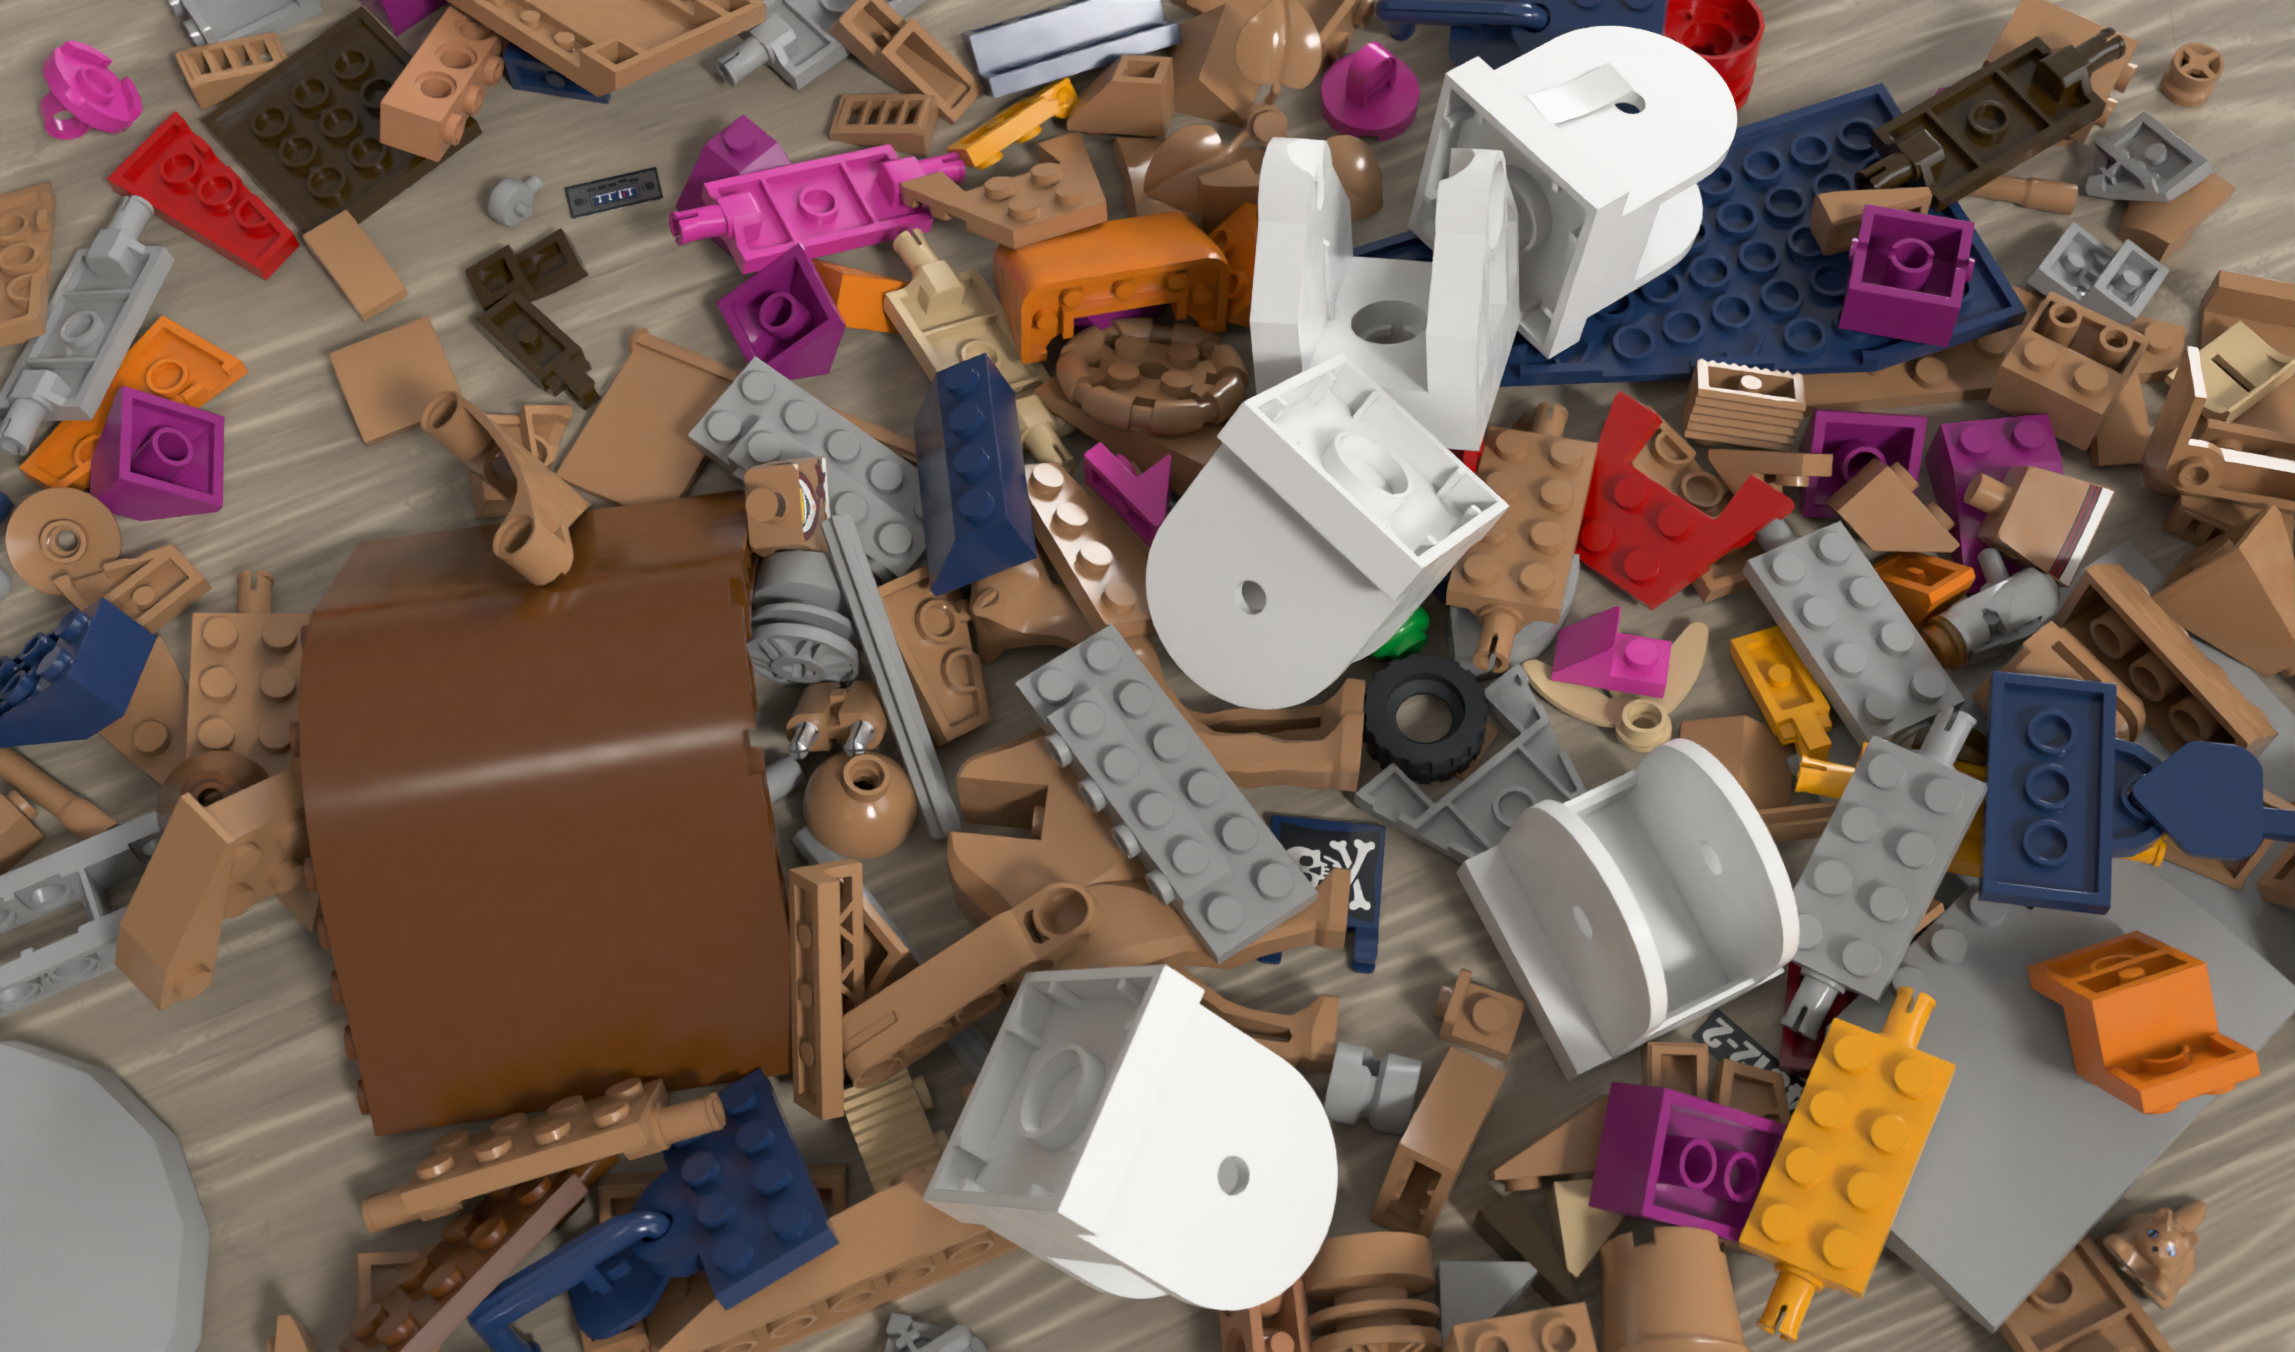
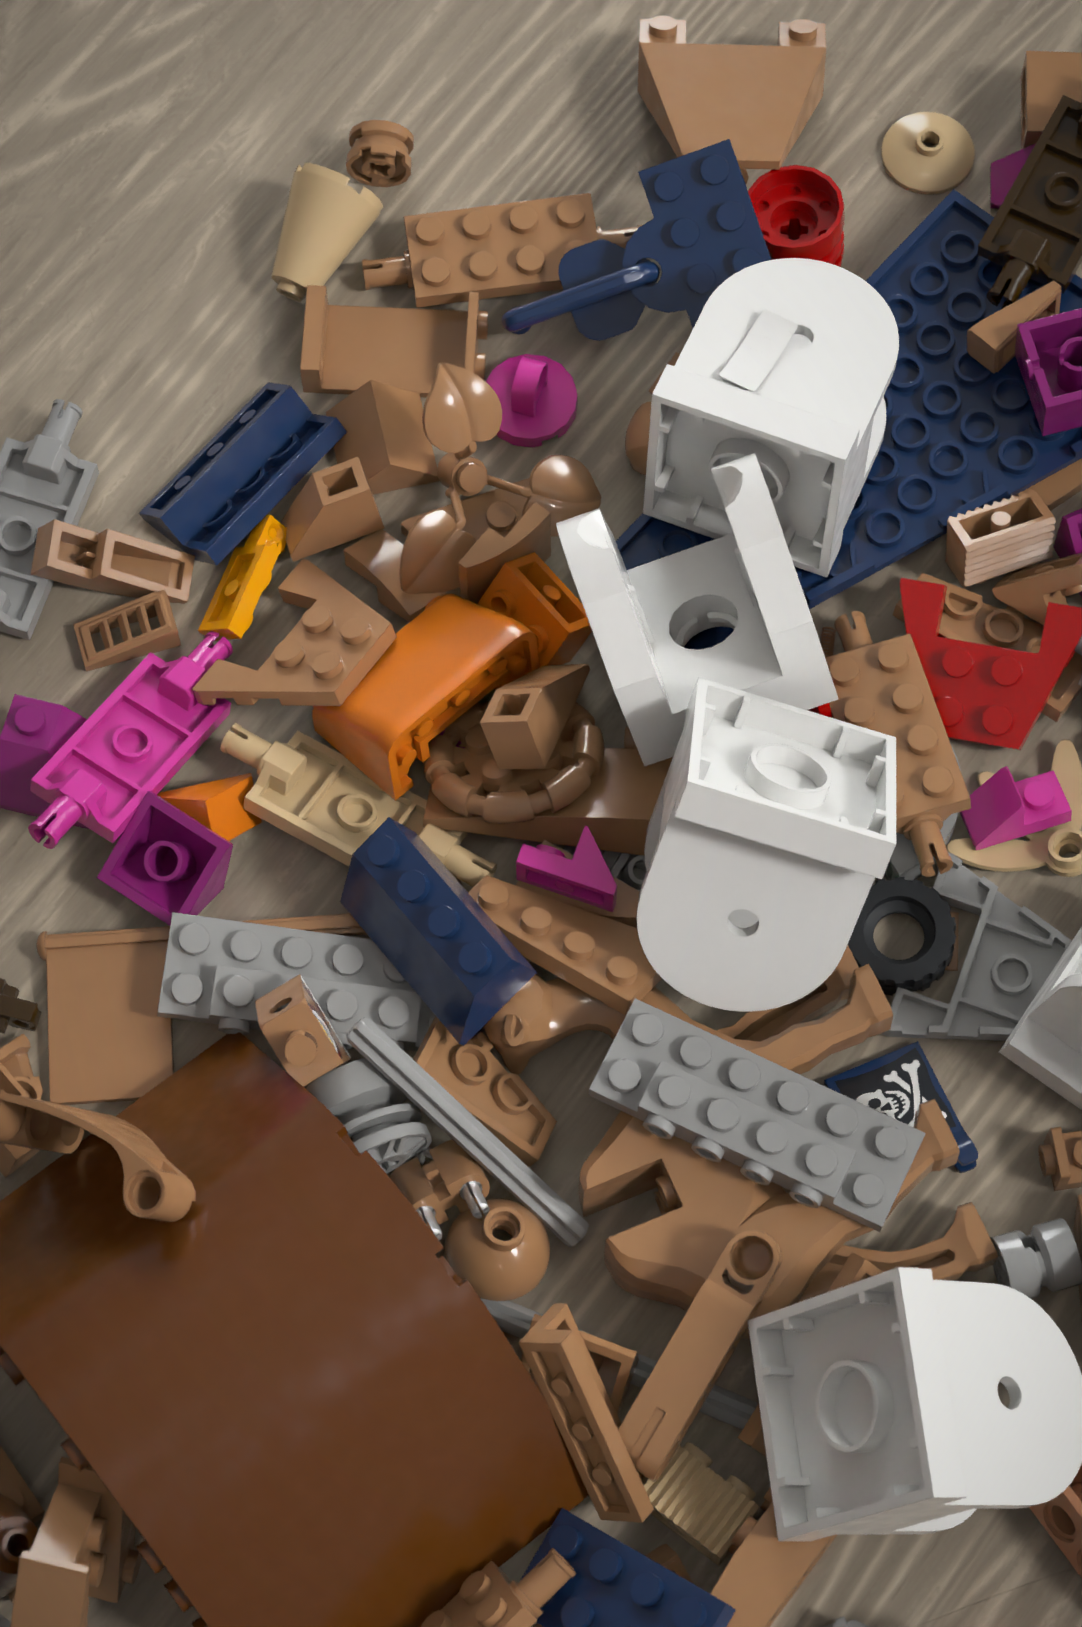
camera: 30 degrees left, 5 degrees up
none -> medium nougat slope [480,664,590,770]
none -> tan dish [881,112,975,195]

